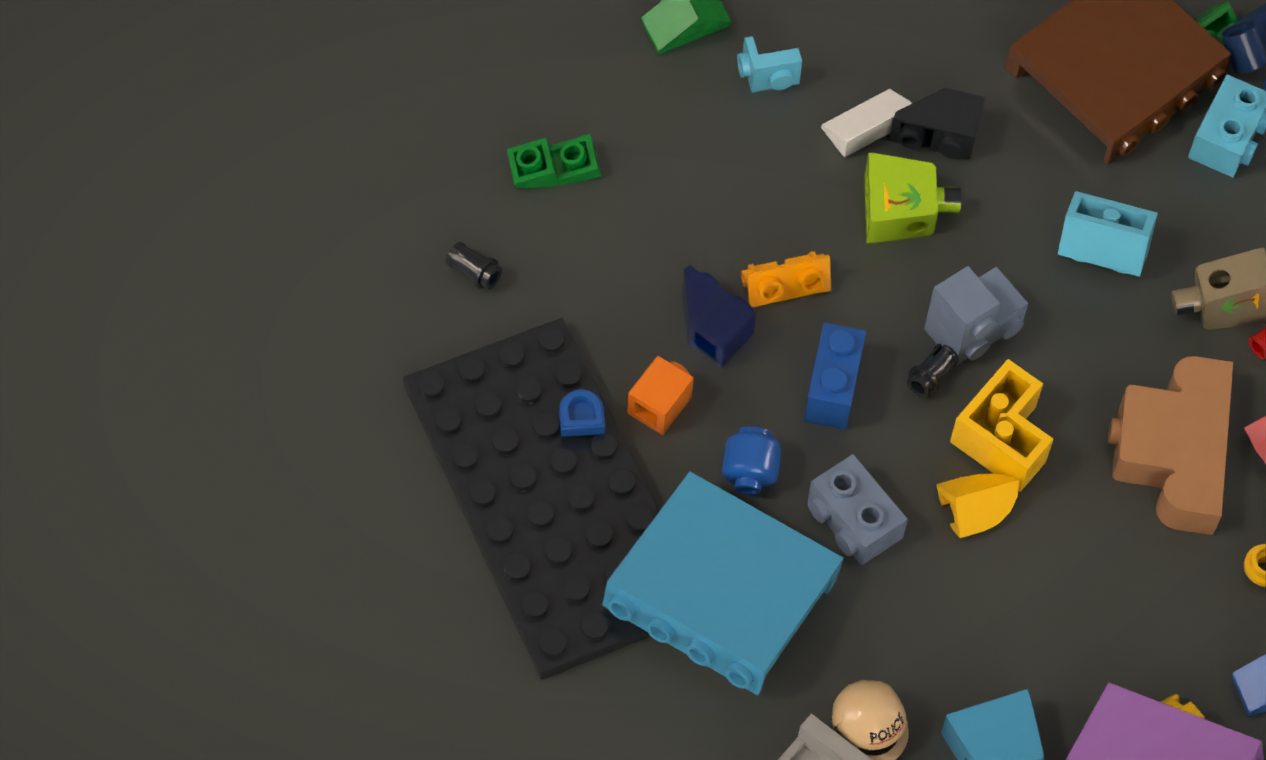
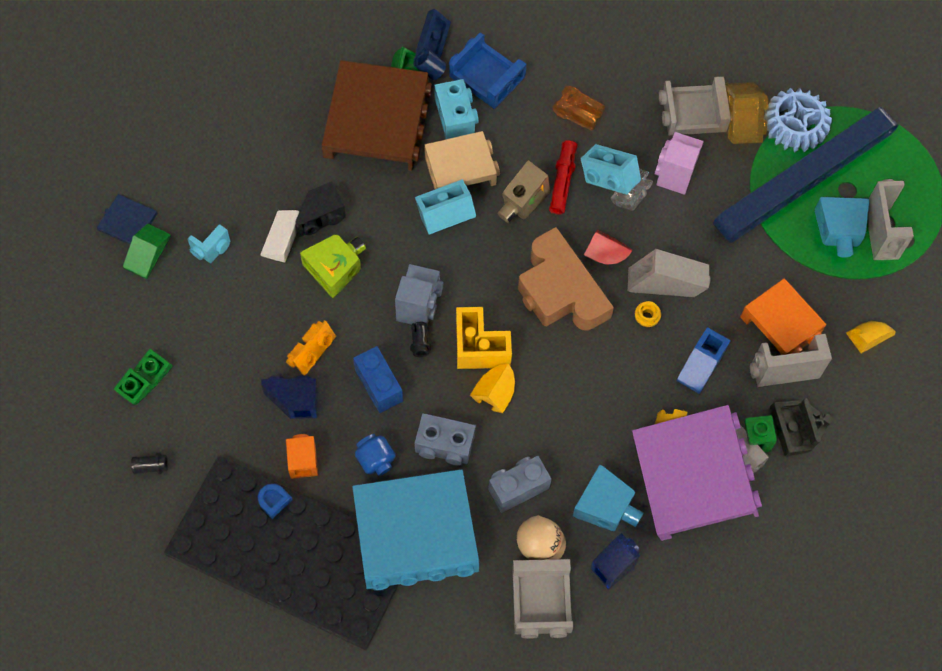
camera: 40 degrees left, 5 degrees up
none -> tan panel [425,131,500,189]
none -> sand blue brick [488,456,551,513]

